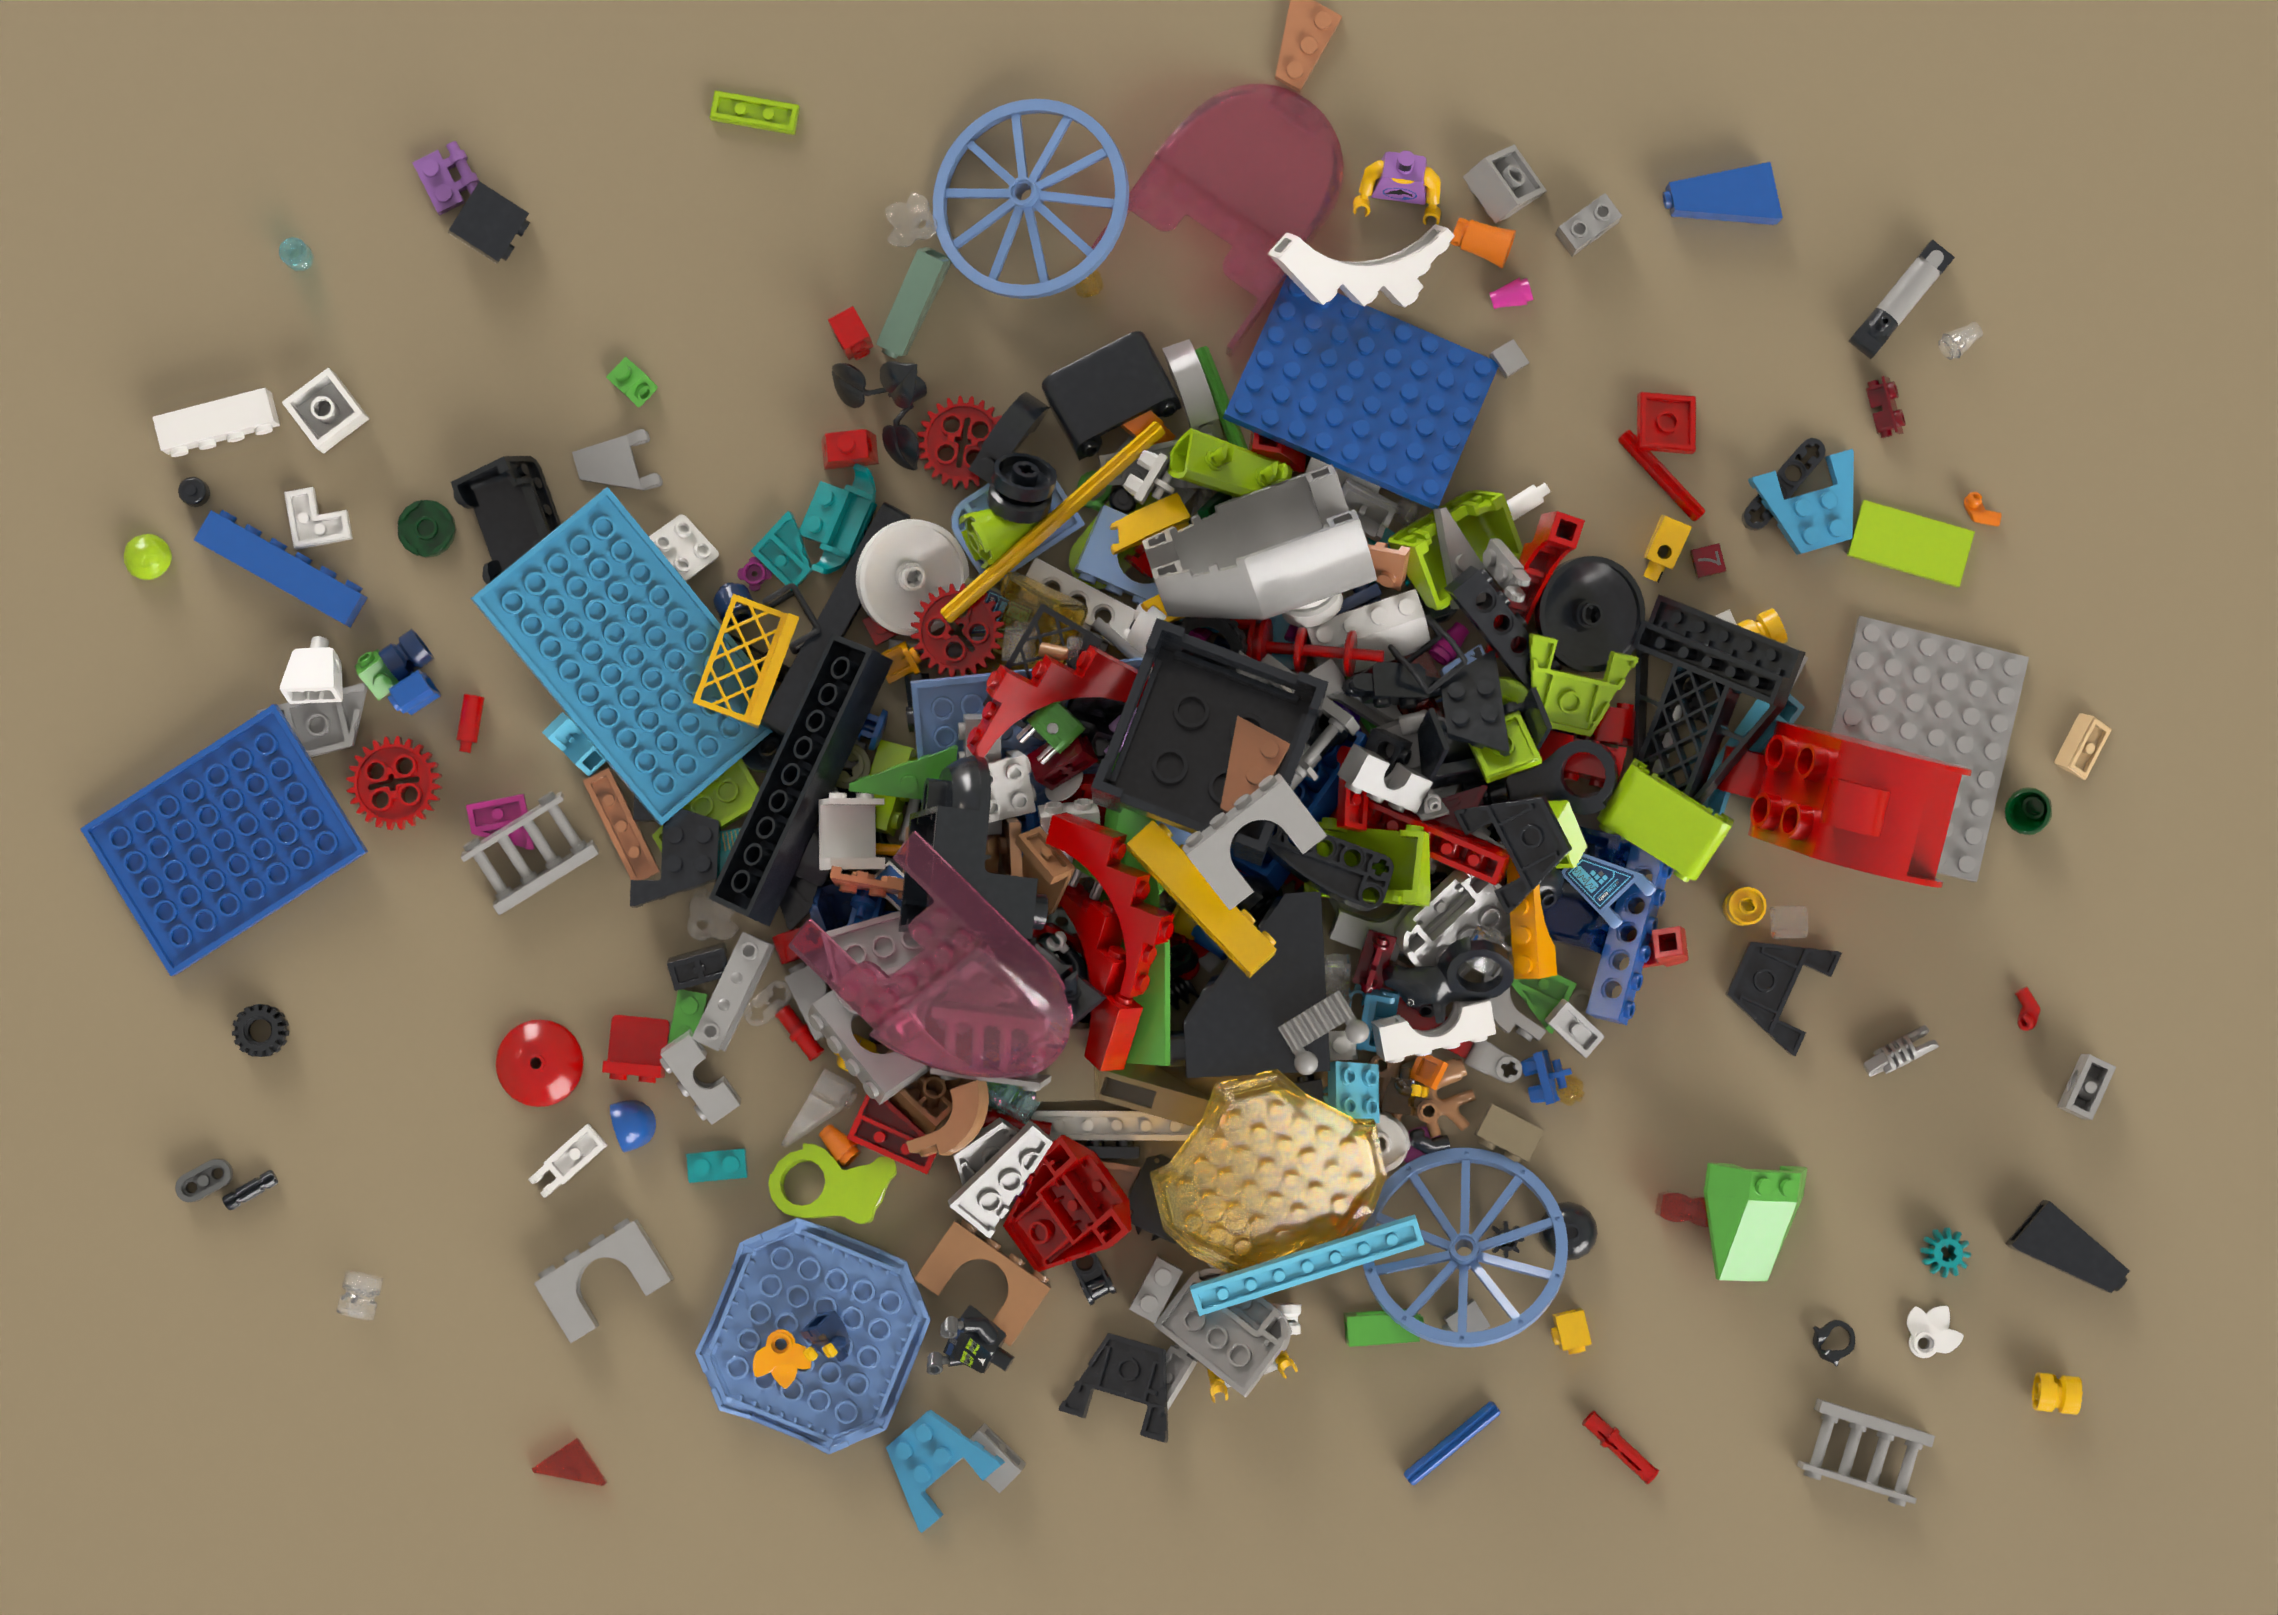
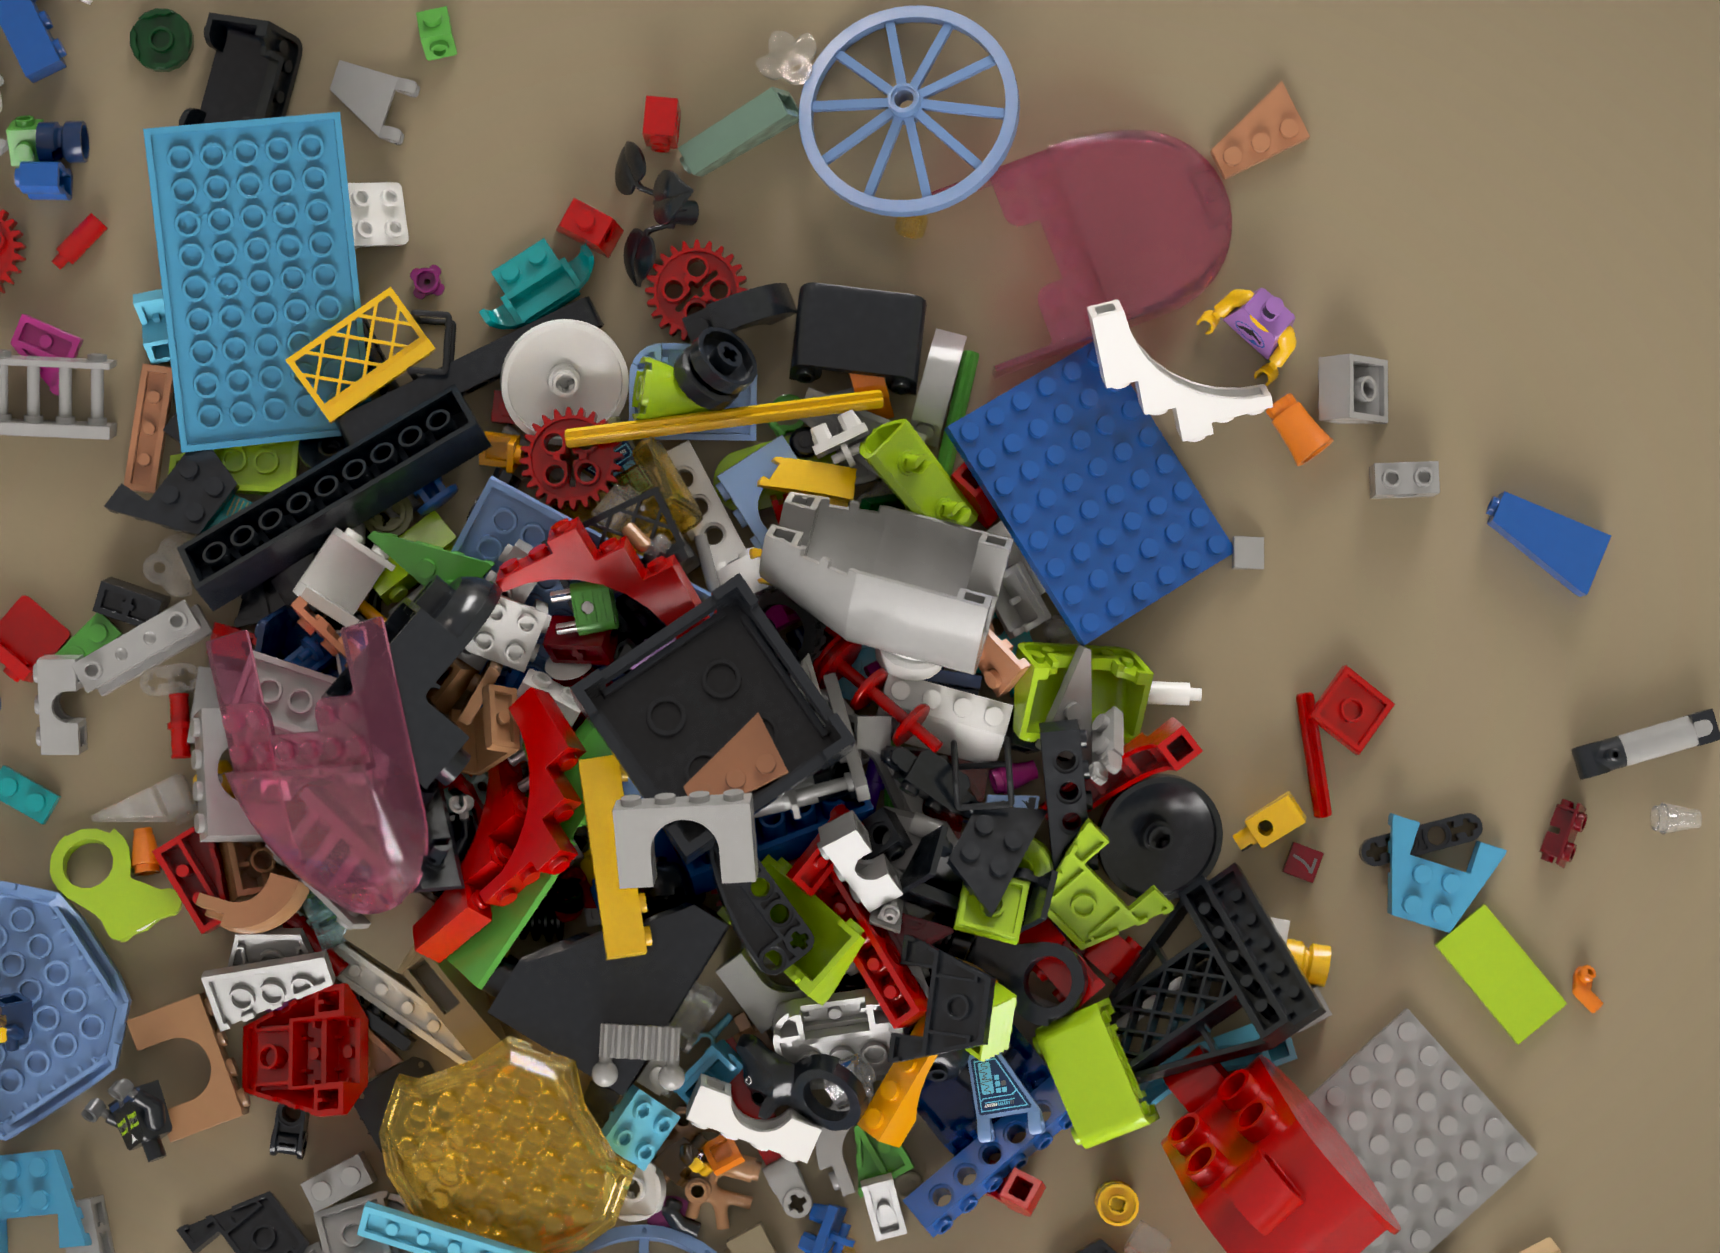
camera: 35 degrees right, 0 degrees up
dark blue head [713,583,756,626] -> none
teal wing [751,511,813,591] -> none
dark red hinge [1352,929,1397,993] -> none
dark pink cone [1489,277,1534,309] -> none

